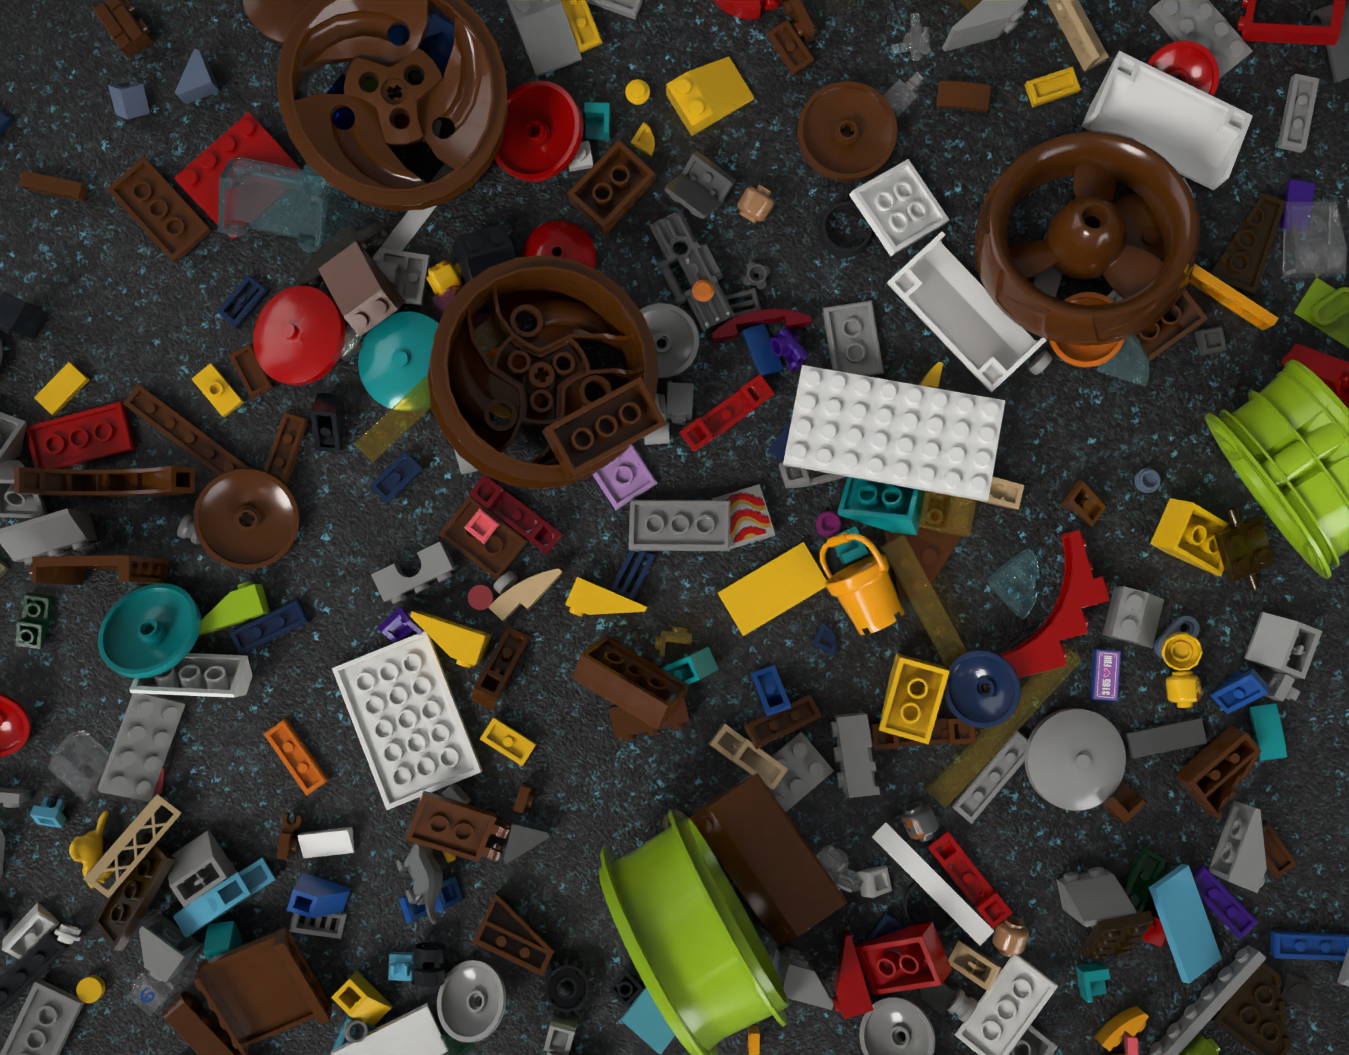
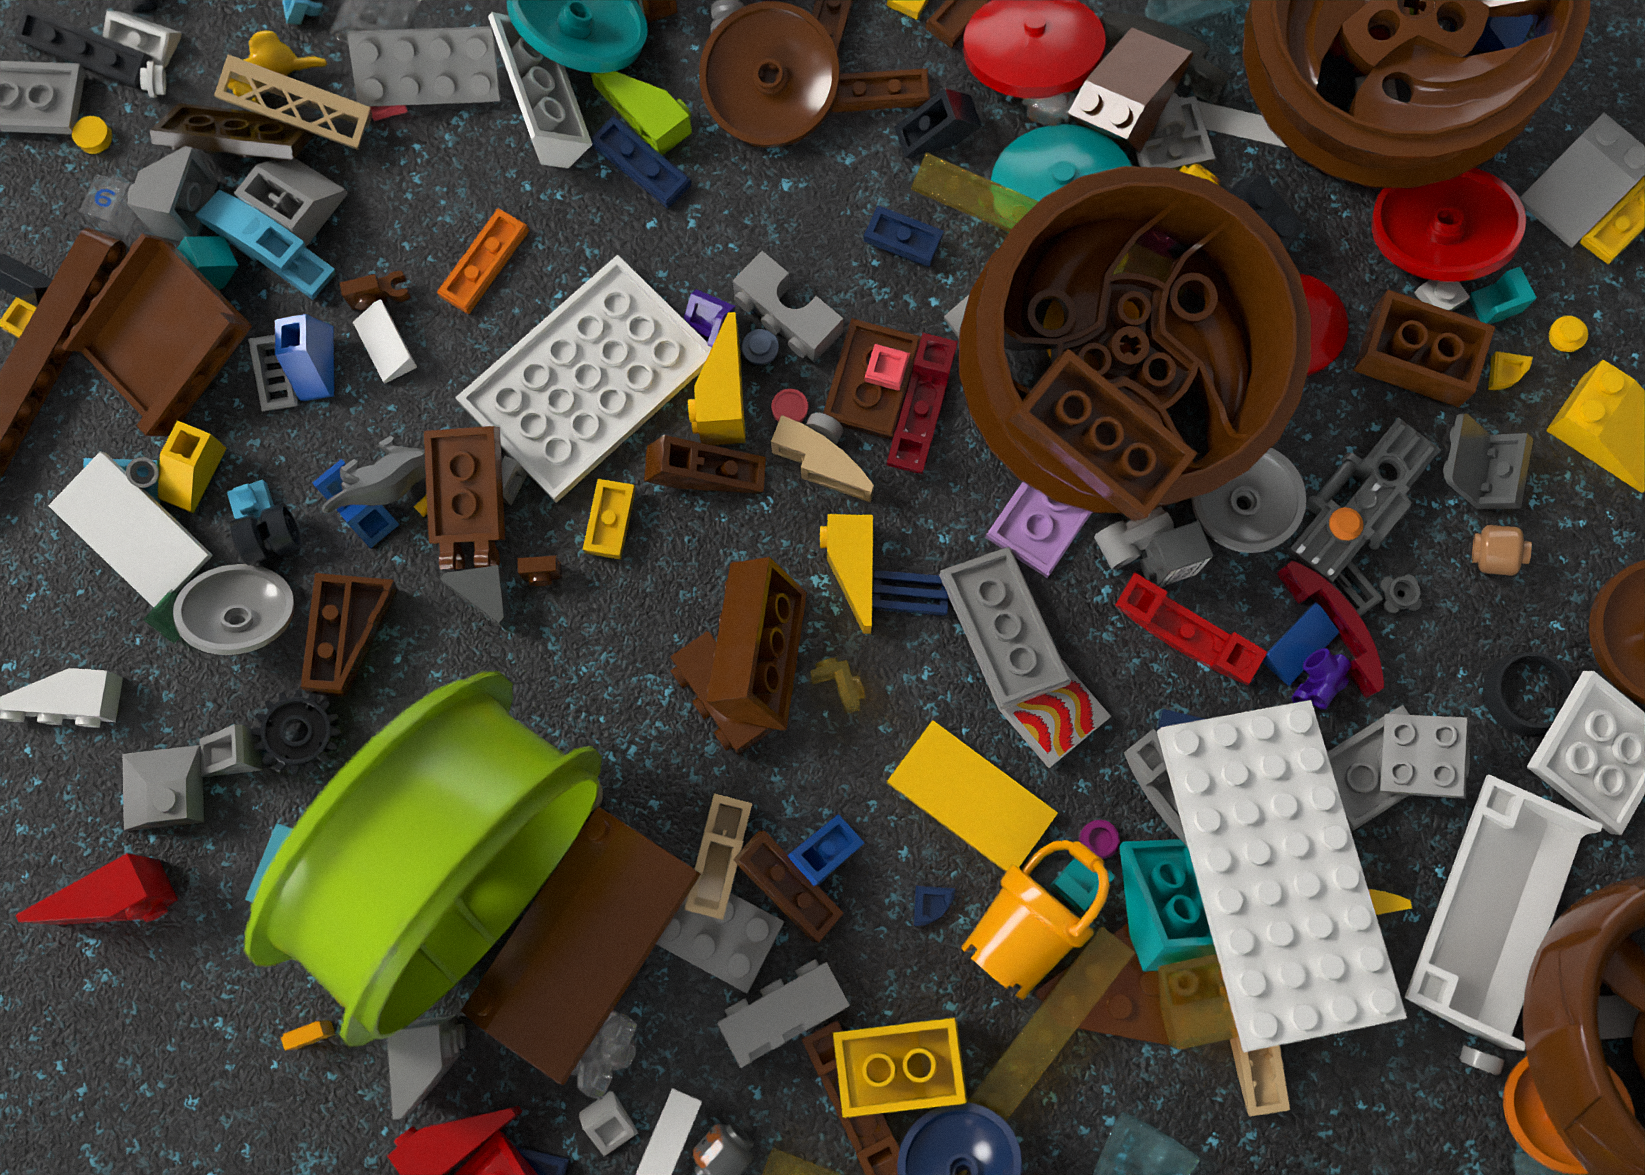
camera: 70 degrees right, 10 degrees down
teal slope [661,647,719,684] -> none
none -> sand blue plate [742,329,779,365]
none -> light grey plate [1380,714,1470,799]

